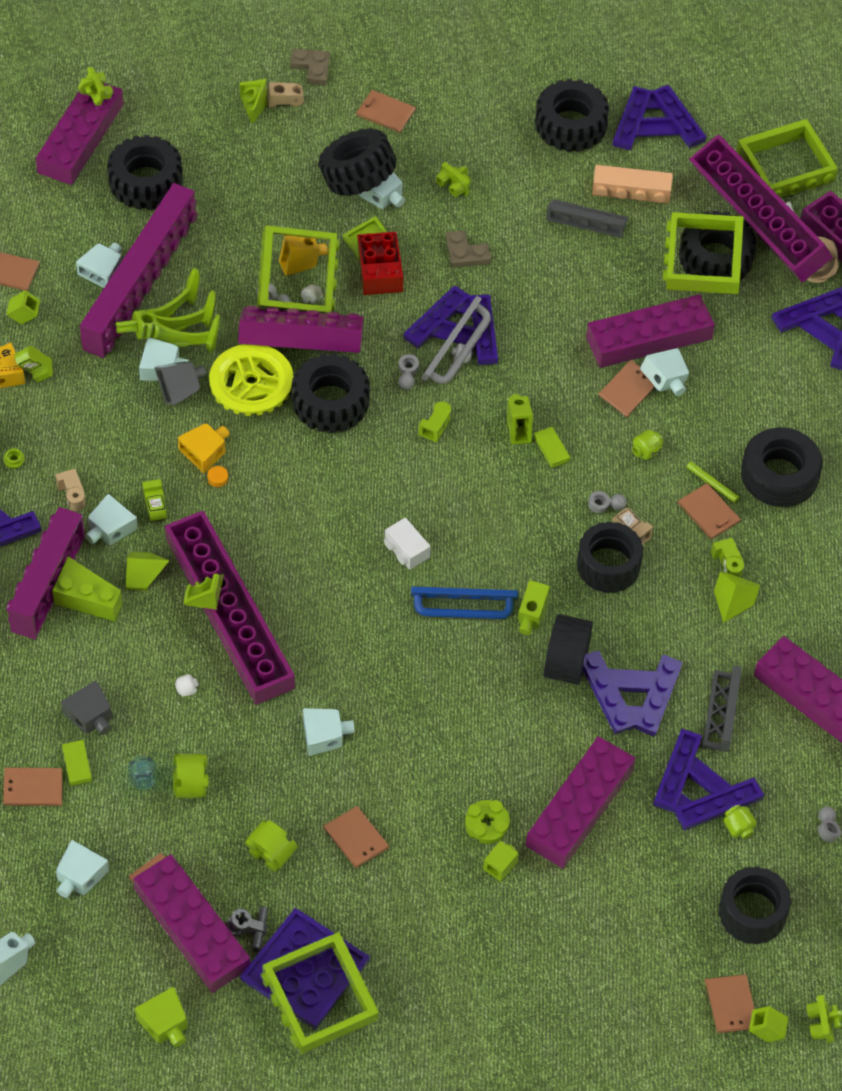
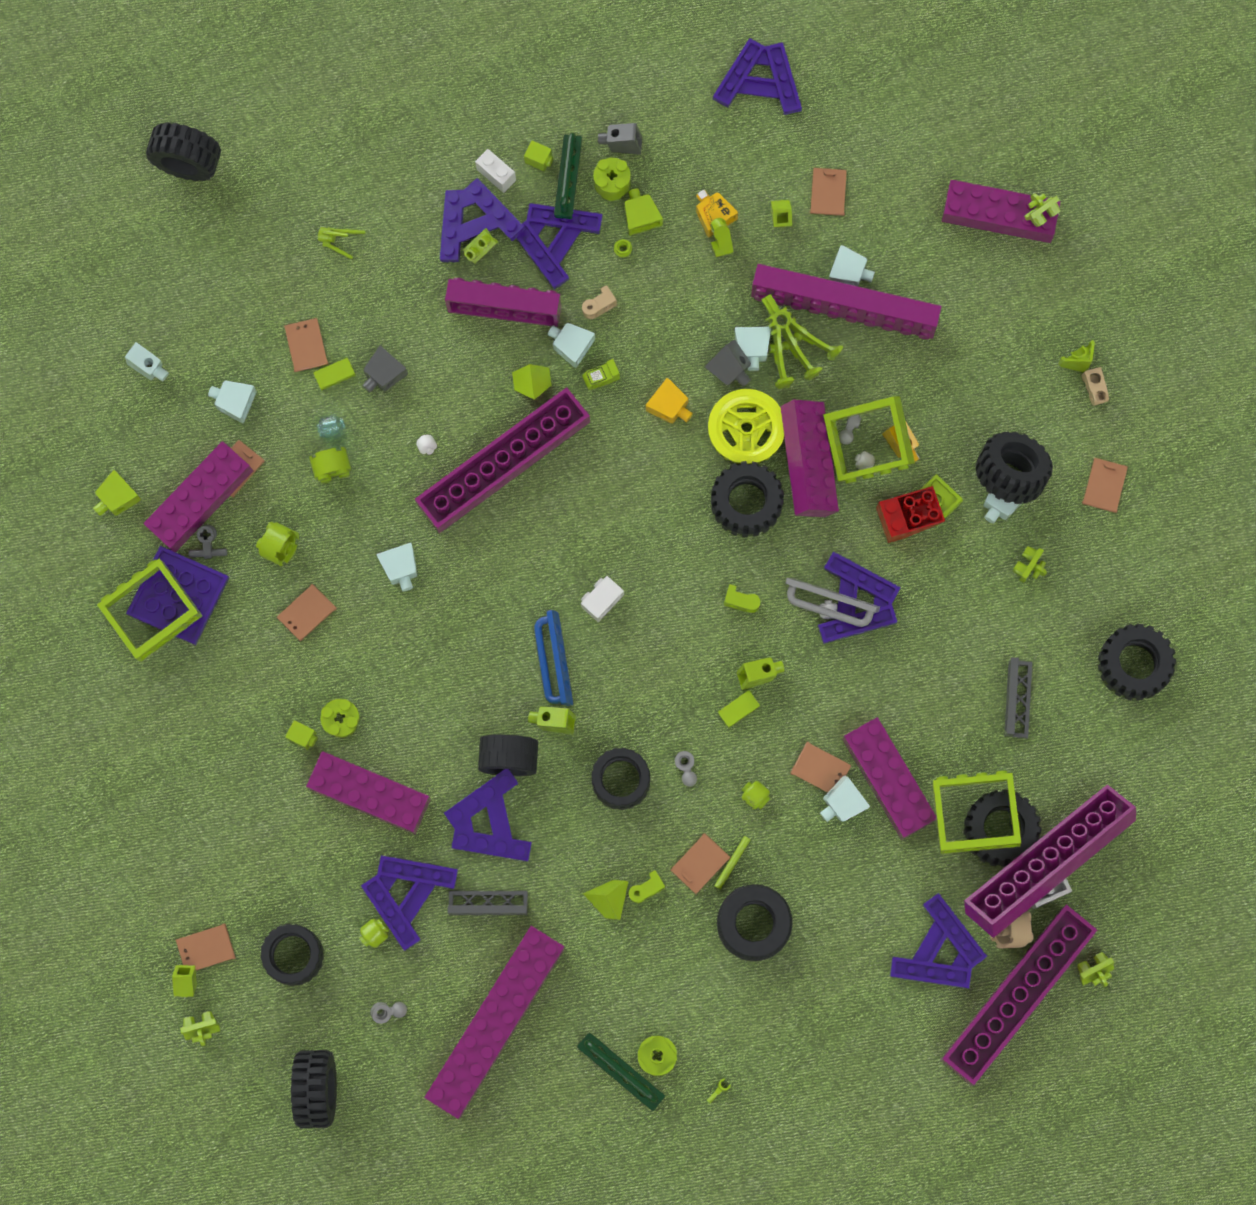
camera: 85 degrees right, 20 degrees up
lime wedge [53,556,122,621] -> none
black tyre [107,135,183,210] -> none
lime slope [183,573,224,610] -> none
light orange tile [207,466,228,487] -> none
dark tan plate [291,49,330,85] -> none
light grey plate [398,354,419,390] -> none
dark tan plate [445,230,491,268] -> none
light nougat brick [592,165,673,203] -> none
dark purple plate [612,84,706,151] -> none
tan leg [612,508,653,545] -> none
lime window [736,119,838,198] -> none

